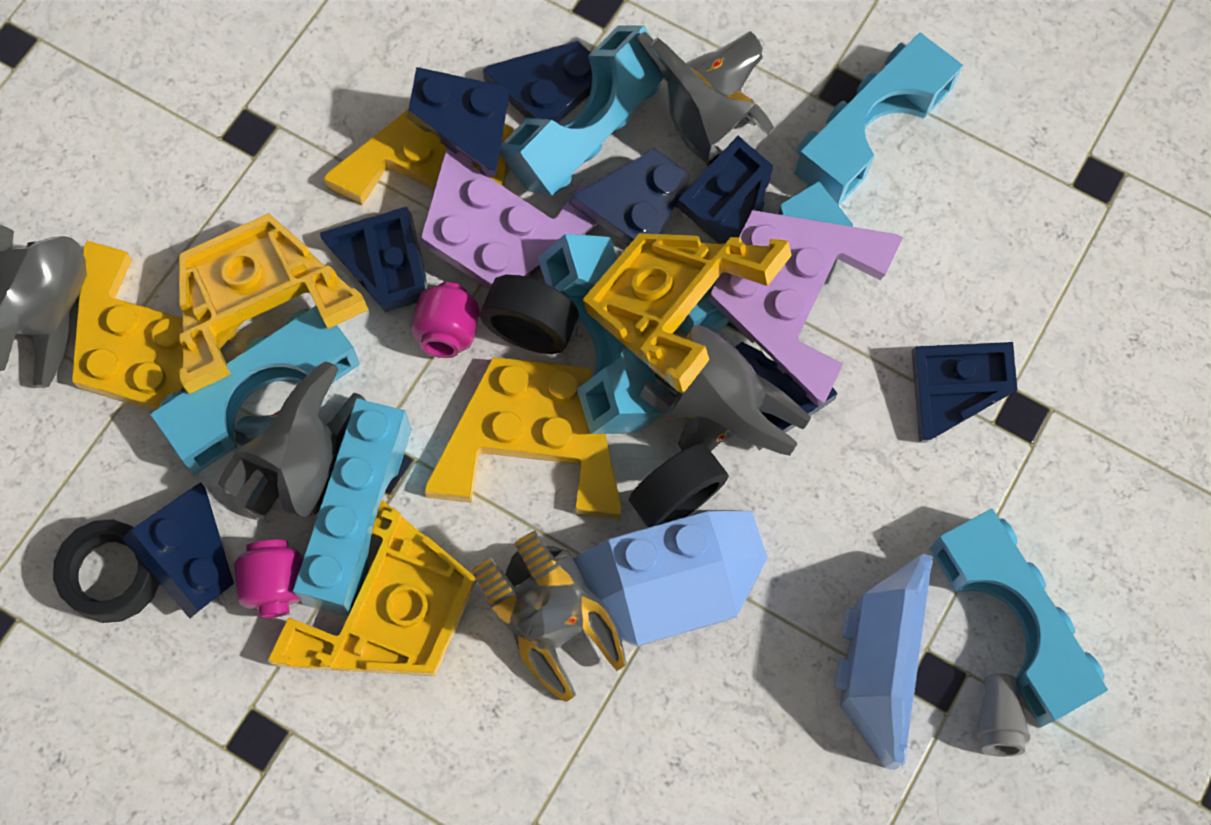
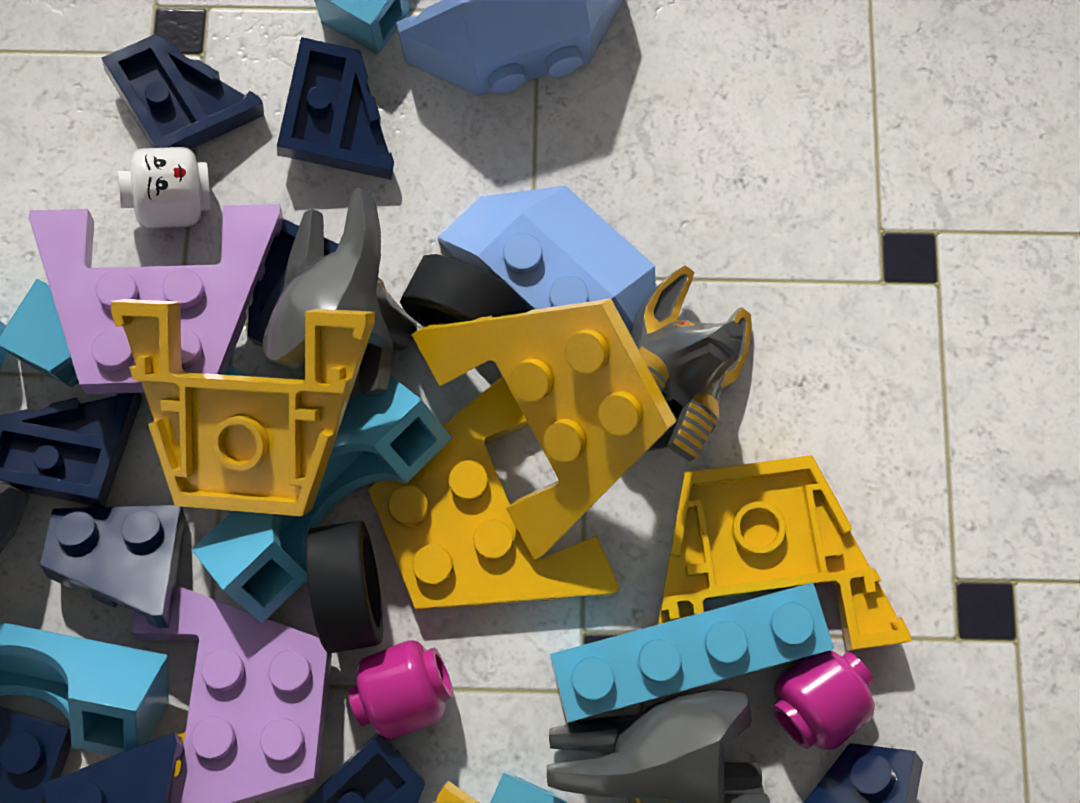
camera: 115 degrees left, 5 degrees up
none -> white head [118,147,210,229]
none -> dark blue wing [277,37,394,180]
none -> yellow wing [411,298,676,560]

